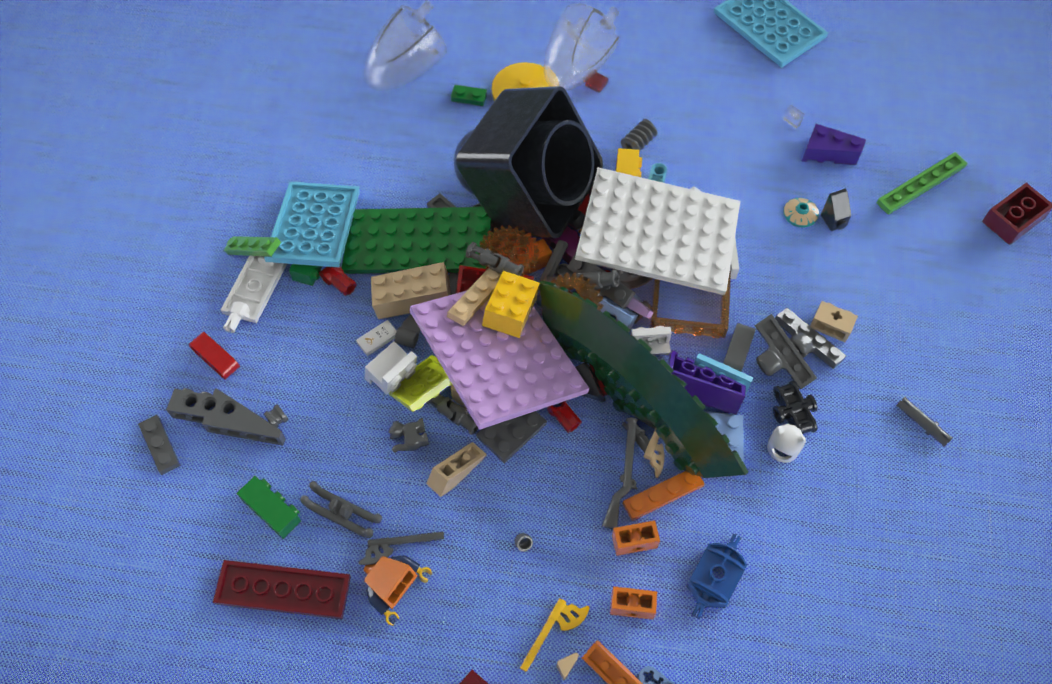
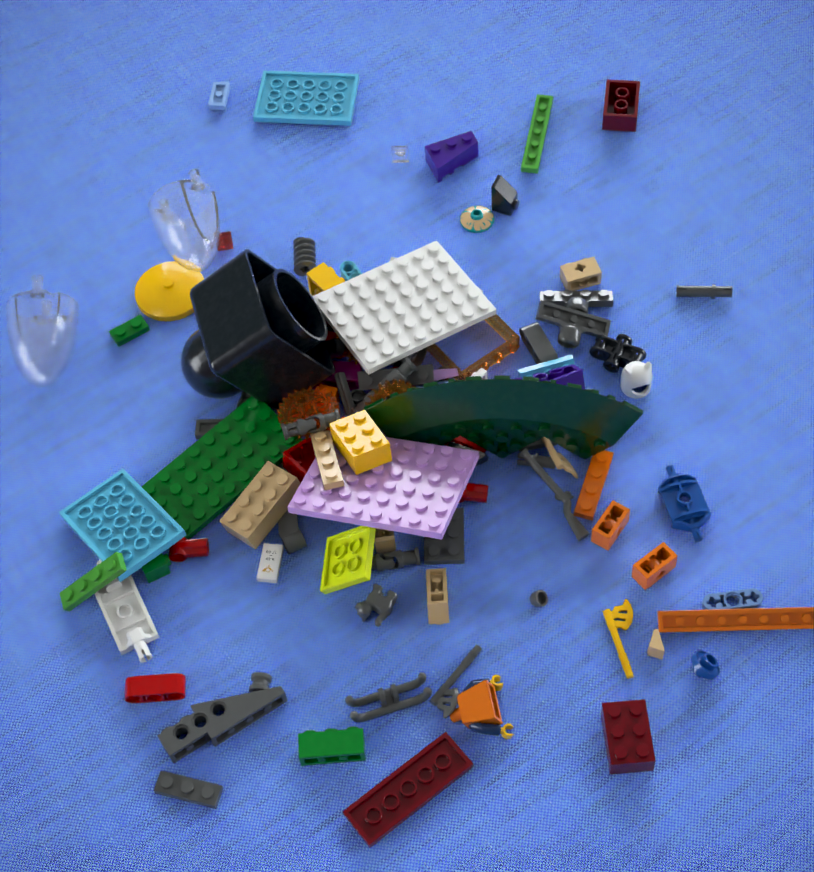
camera: 40 degrees left, 5 degrees down
white bracket [365,341,417,395] -> none

